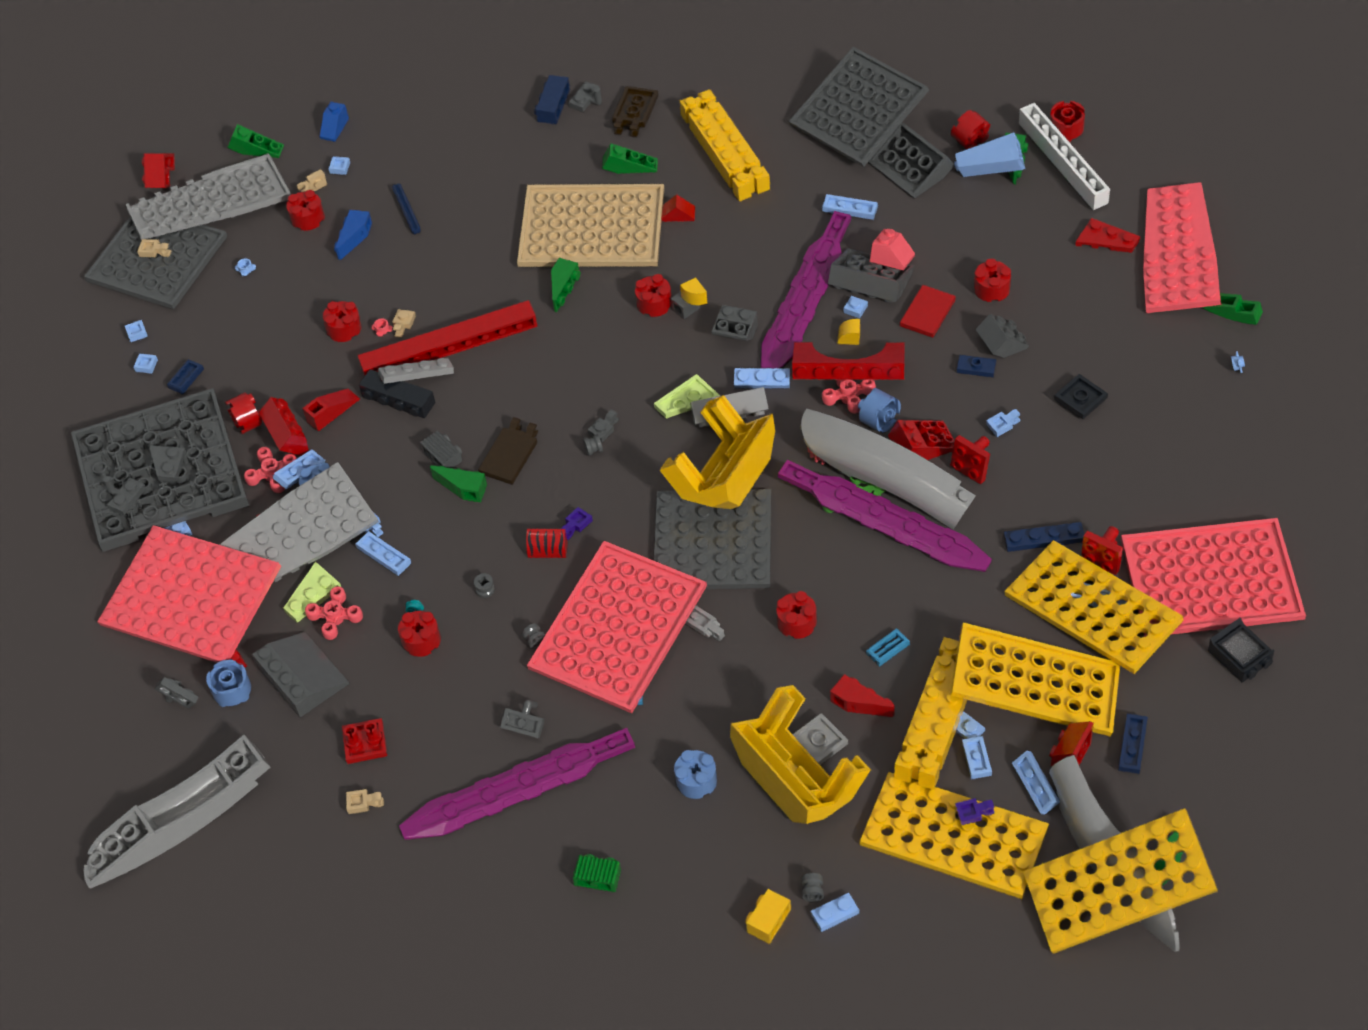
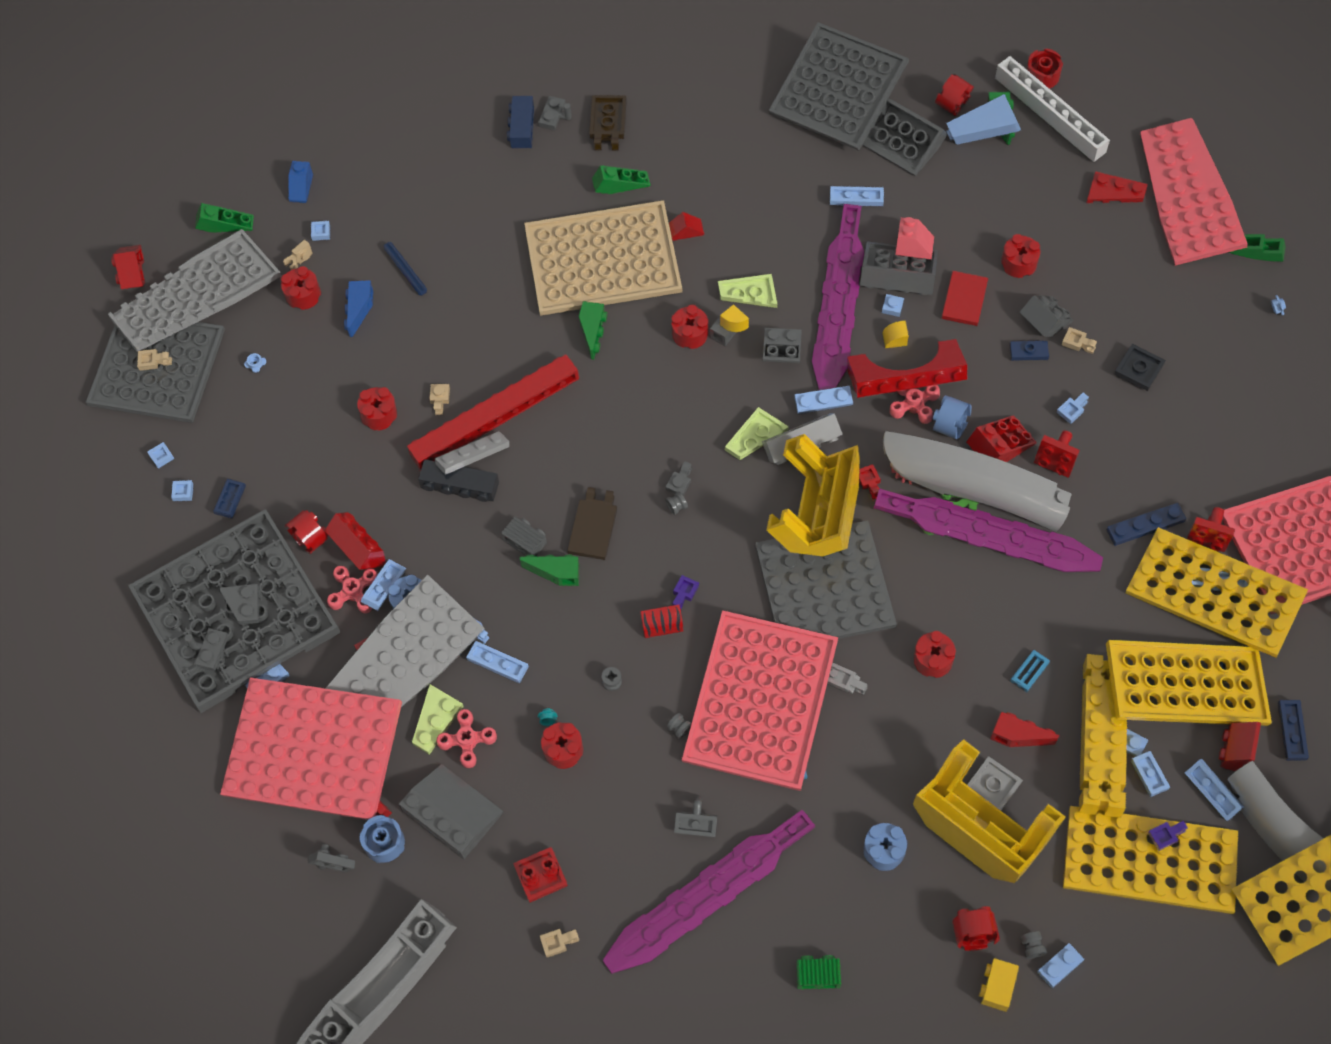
camera: 15 degrees left, 10 degrees up
red slope [302,388,360,431] -> none
coral plate [372,318,393,337] -> none
yellow brick [680,89,770,202] -> none
none -> yellowish green wing [718,274,777,308]
none -> red plate [859,464,881,500]
none -> red brick [952,906,1000,951]
none -> tan plate [1062,327,1097,354]

